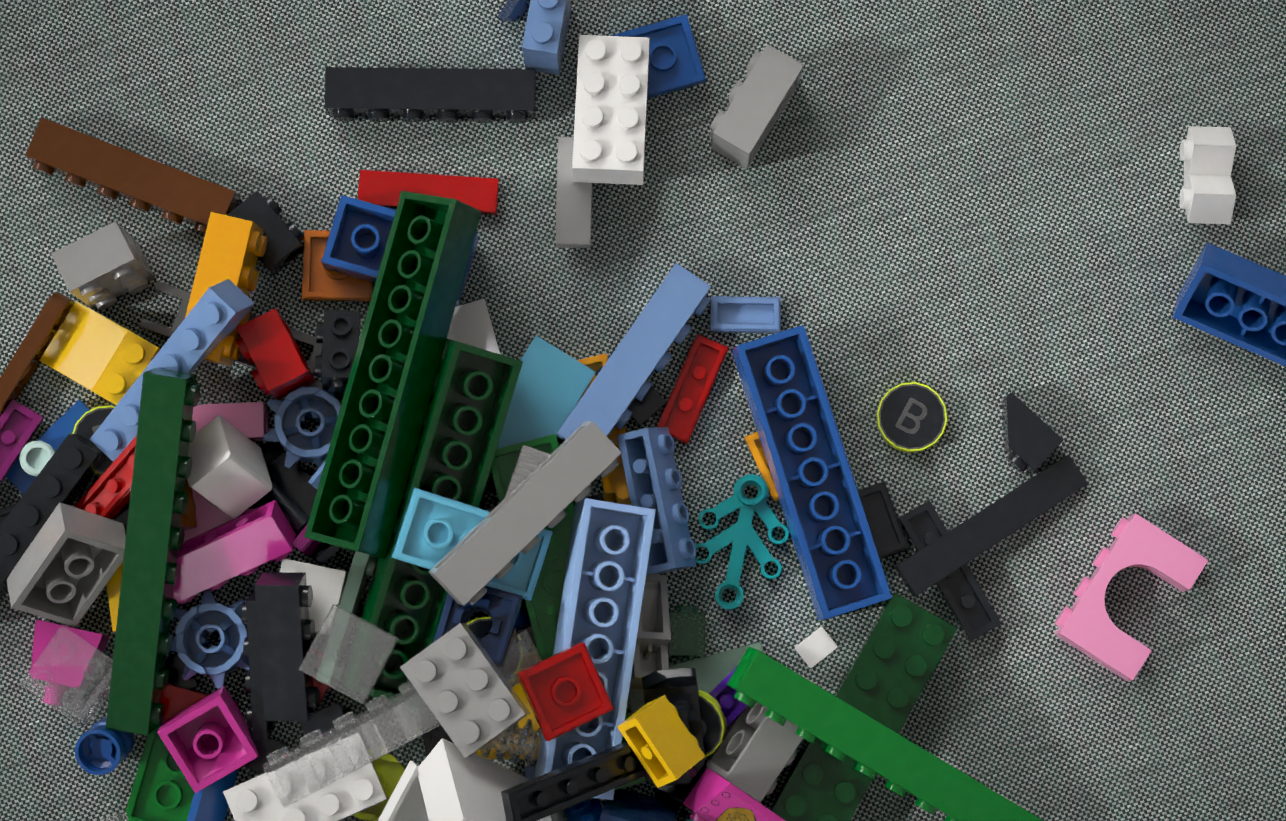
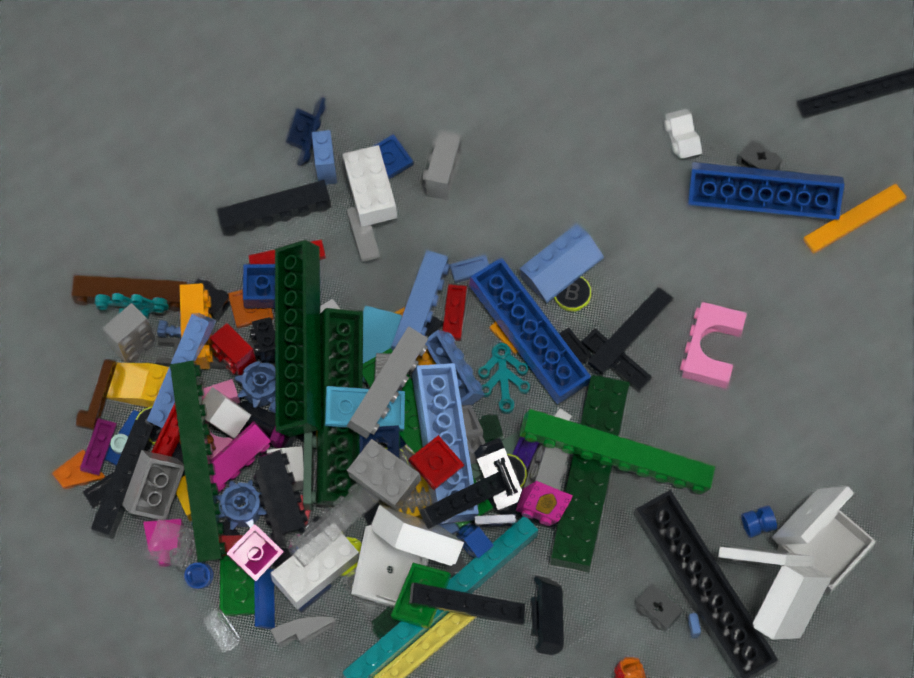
camera: 15 degrees left, 15 degrees down
clear tile [299,604,399,704] -> none
yellow brick [617,695,706,788] -> none
black slope [1002,392,1063,474] -> none
none -> teal plant [94,293,169,319]
none -> medium blue piece [157,320,181,338]
none -> medium blue slope [520,224,604,303]

